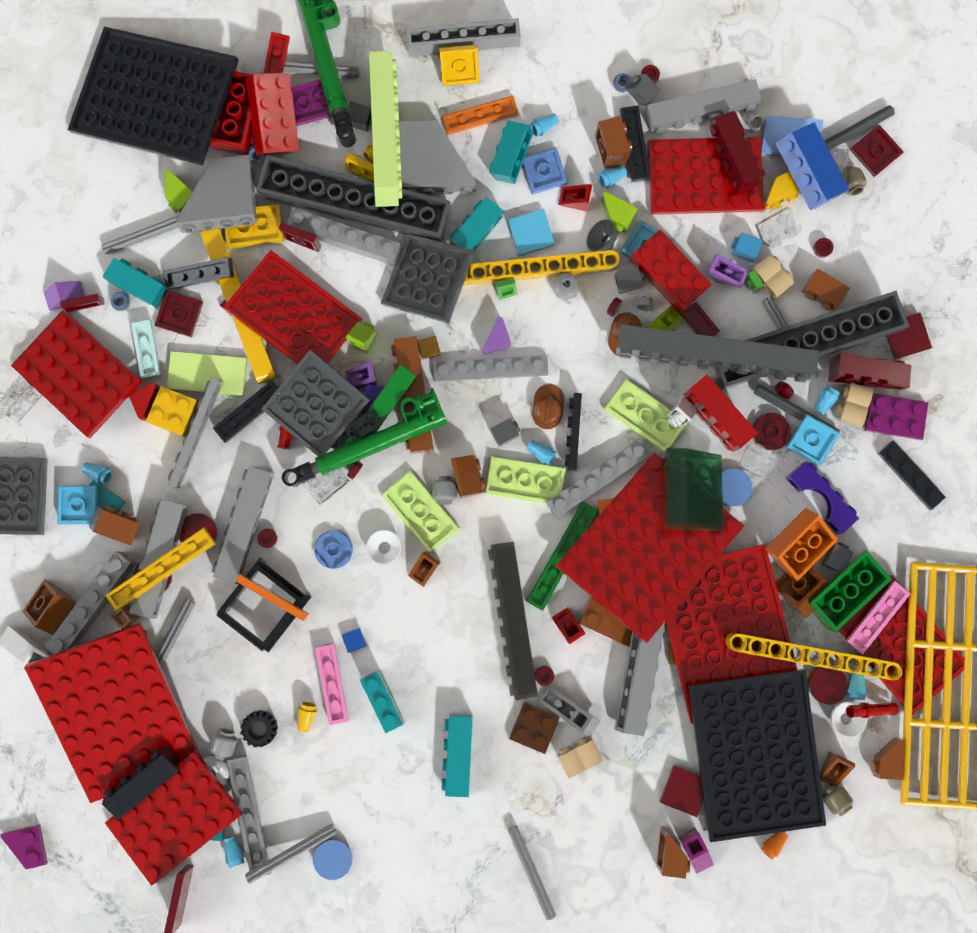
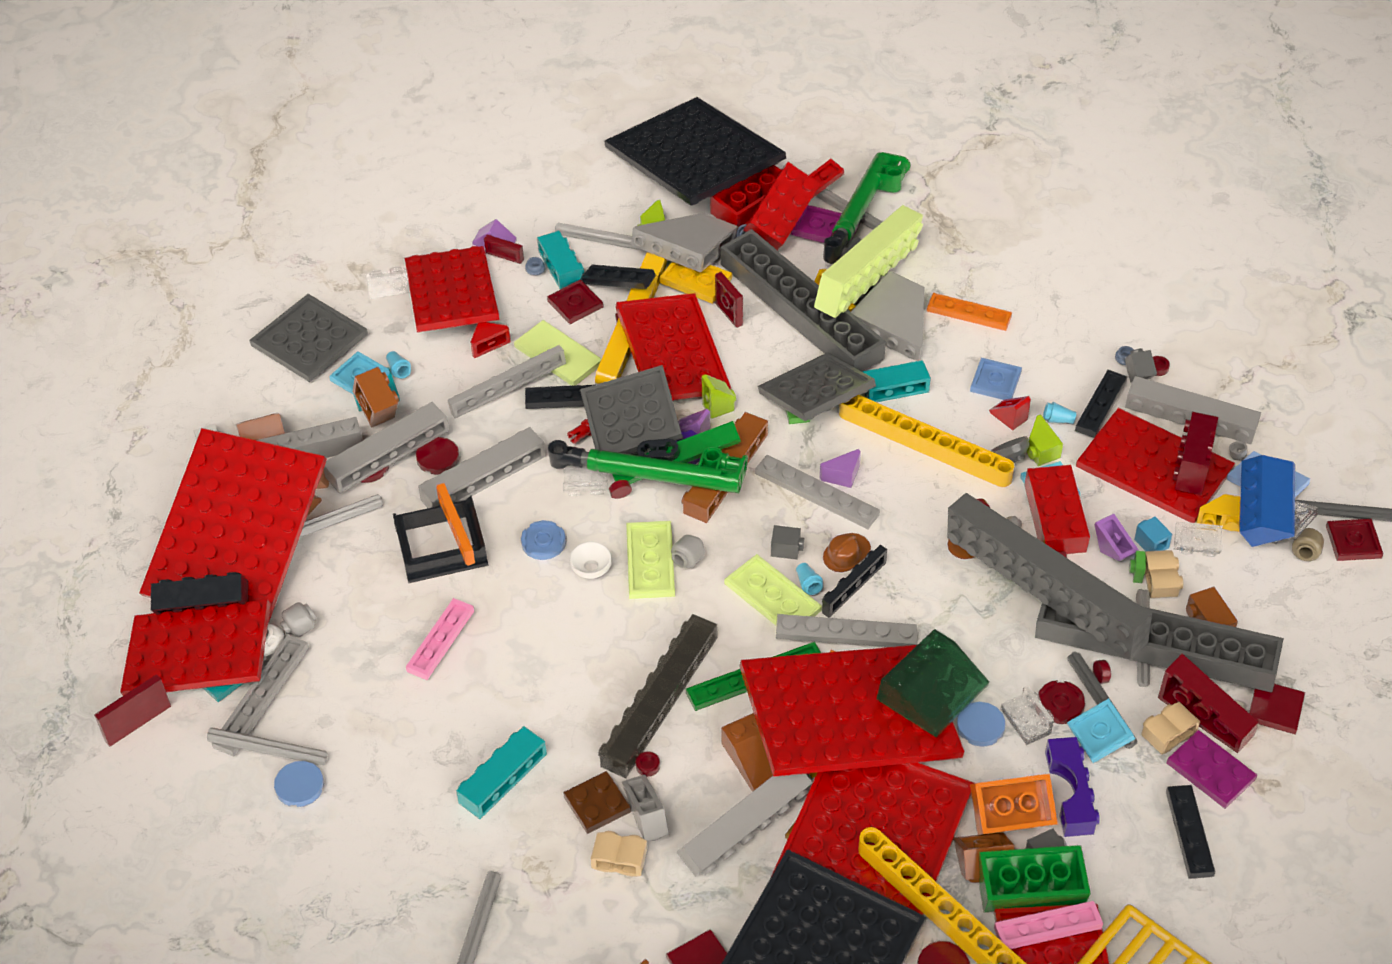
camera: 40 degrees right, 35 degrees down
magenta wing [0,824,48,869] -> none
yellow tile [105,528,216,611] -> none
light aqua plate [131,320,161,380] -> none
yellow brick [146,386,199,437] -> none
medium azure cone [223,836,245,868] -> none
black tyre [240,710,278,748] -> none
dark red tile [257,529,278,548] -> none
light grey brick [287,207,401,266] -> none
yellow cone [297,702,317,733] -> none
blue tile [342,628,367,653] -> none
teal brick [360,670,405,734] -> none
light grey brick [407,18,521,56] -> none
dark orange slope [408,551,441,587] -> none
pearl gold tile [418,336,441,359] -> none
yellow bracket [439,45,480,86] -> none
dark orange slope [451,455,486,499] -> none
teal brick [489,121,534,184] -> none
bright green plate [495,277,517,300] -> none
medium azure tile [508,209,555,256] -> none
medium azure cone [530,113,559,137] -> none
red slope [552,607,586,644] -> none
light grey head [553,273,579,300] -> none
dark orange brick [595,116,632,169] -> none
yellowish green tile [604,379,686,453] -> none
dark grey brick [614,266,645,294] -> none
white slope [666,397,698,429] -> none
red brick [683,374,758,452] -> none
dark red tile [813,238,834,258] -> none
medium azure cone [814,385,840,415] -> none

